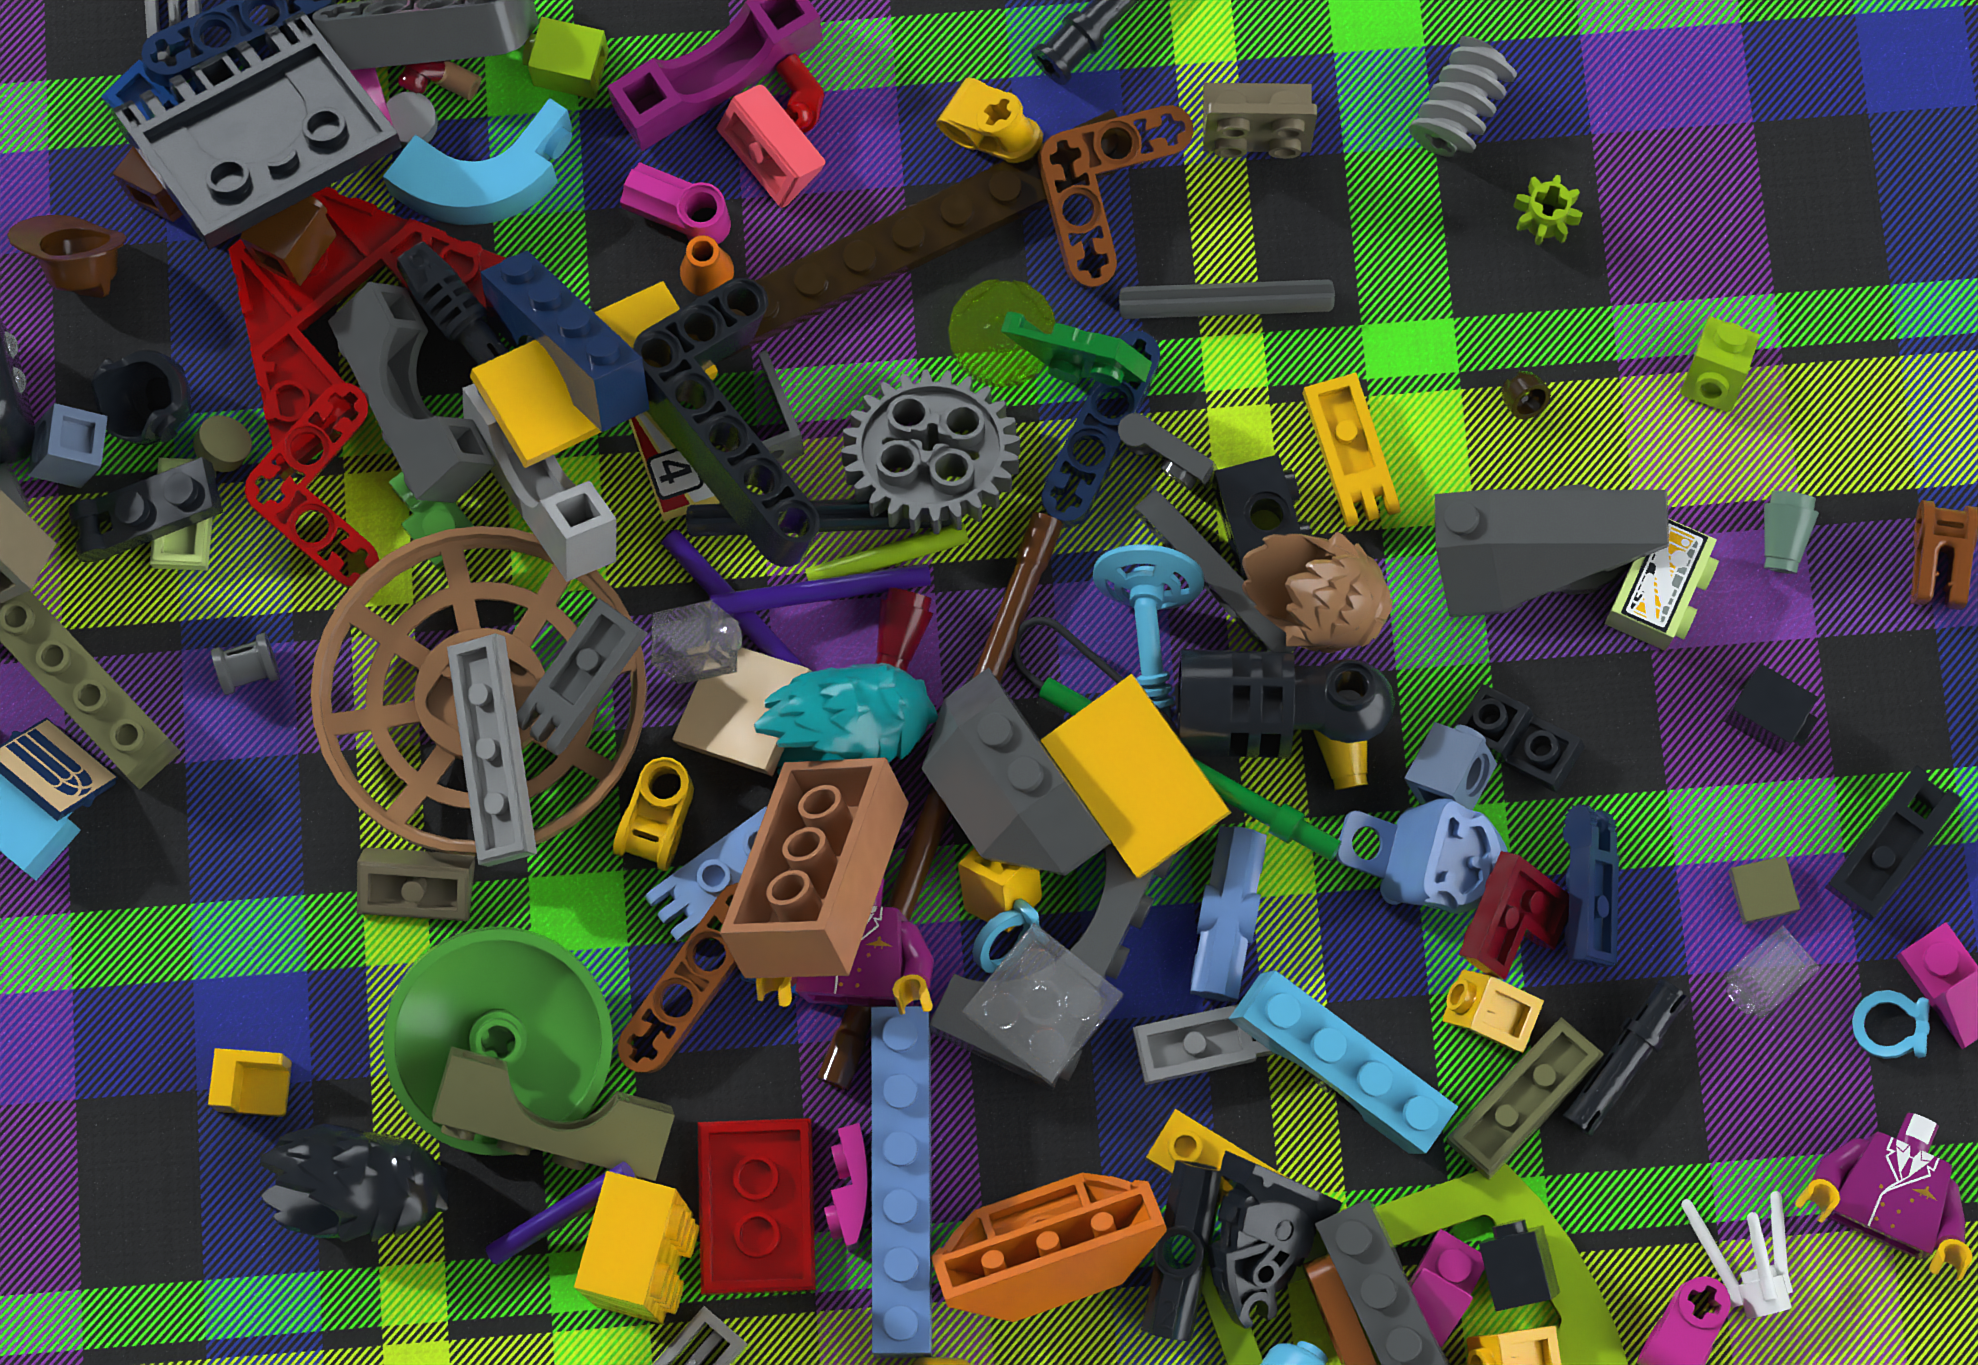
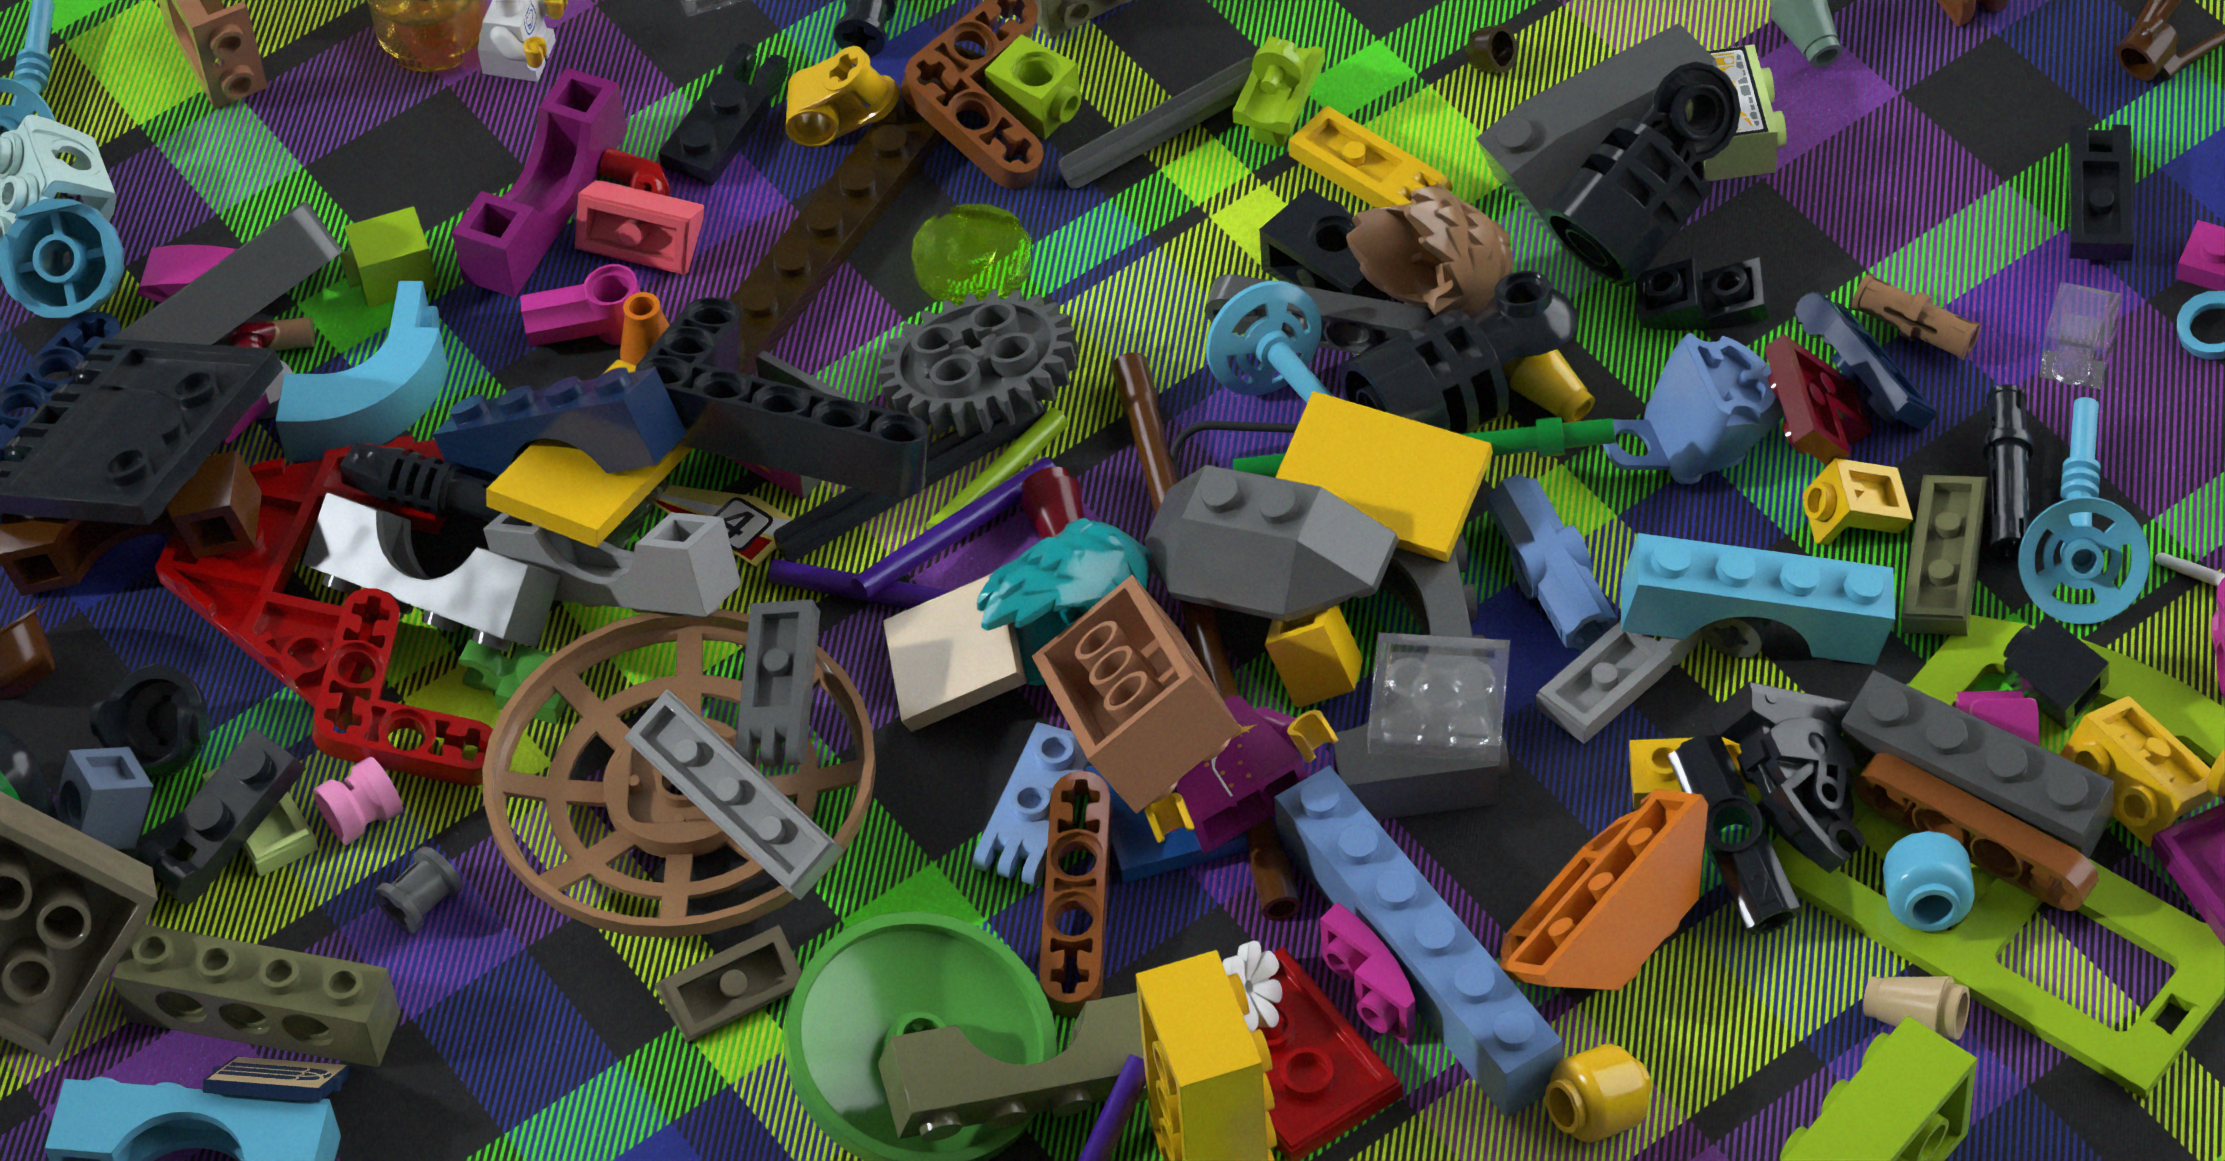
camera: 30 degrees left, 25 degrees down
olive tile [193,415,252,472] -> none
yellow piece [613,757,694,871] -> none
clear brick [651,600,742,684] -> none
medium azure piece [972,898,1049,974] -> none
green wing [1001,312,1152,386] -> none
dark blue beam [1041,330,1160,528] -> none
dark grey plate [1118,413,1219,490] -> none
sand blue brick [1404,722,1497,810] -> none
black brick [1724,663,1819,756] -> none
olive tile [1728,855,1800,925] -> none
none -> bright pink wheel [313,757,403,845]
none -> black hinge [658,43,789,185]
none -> lime brick [985,34,1082,140]
none -> white plant [1222,941,1282,1031]
none -> lime hips [1233,36,1325,147]
none -> black cylinder [1541,61,1741,287]
none -> medium nougat pin [1851,273,1981,360]
none -> medium azure dish [2018,397,2150,624]

